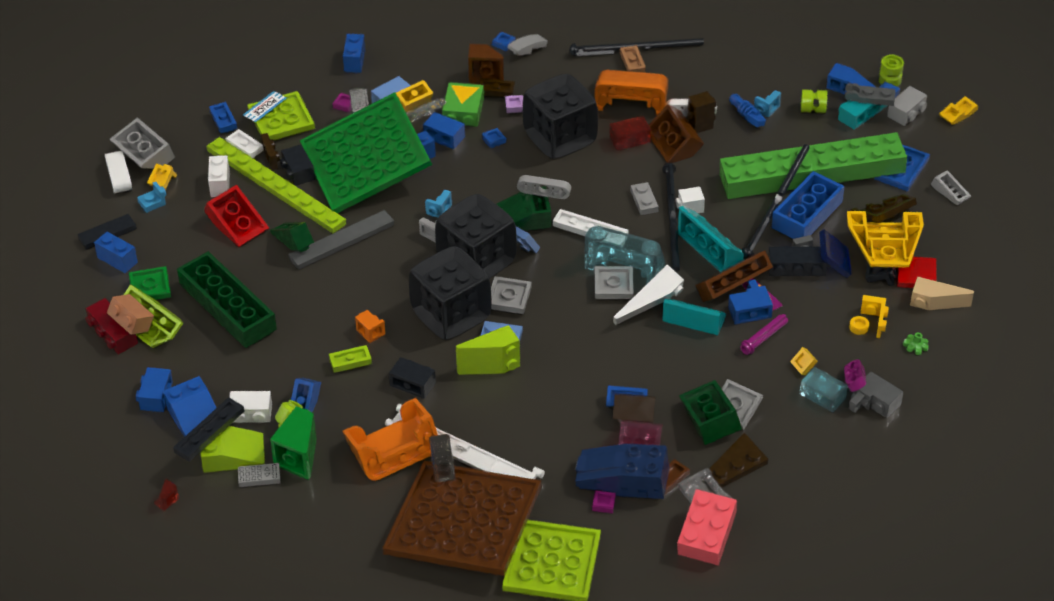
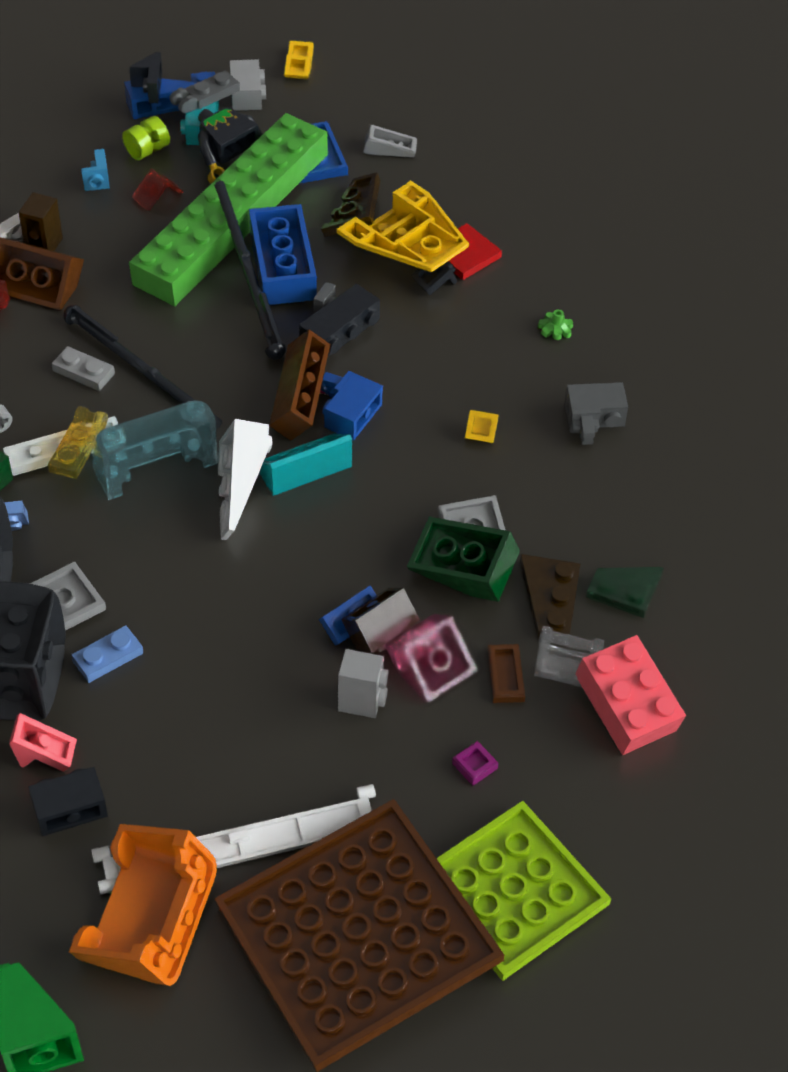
camera: 50 degrees left, 5 degrees up
clear smoke brick [429,434,455,482] -> none
lime slope [456,325,520,375] -> none
dark blue piece [575,444,670,499] -> none
light grey plate [595,266,633,299] -> none
white brick [676,187,705,213] -> none
teal slope [678,206,744,272] -> none
blue hinge [729,94,766,127] -> none
magenta axle [740,314,788,355] -> none
clear light blue brick [800,367,848,412] -> none
clear blue tile [819,229,852,278] -> none
magenta beam [844,359,866,392] -> none
yellow tile [849,316,869,335] -> none
yellow bracket [860,295,889,338] -> none
lime wheel [879,55,904,87] -> none
tan slope [910,277,974,310] -> none
none -> coral slope [9,713,77,772]
none -> clear yellow plate [48,406,108,479]
none -> black slope [129,52,163,104]
none -> clear red bracket [132,168,183,211]
none -> black torso [198,107,263,184]
none -> light grey brick [338,649,388,718]
none -> clear green wing [586,567,664,618]

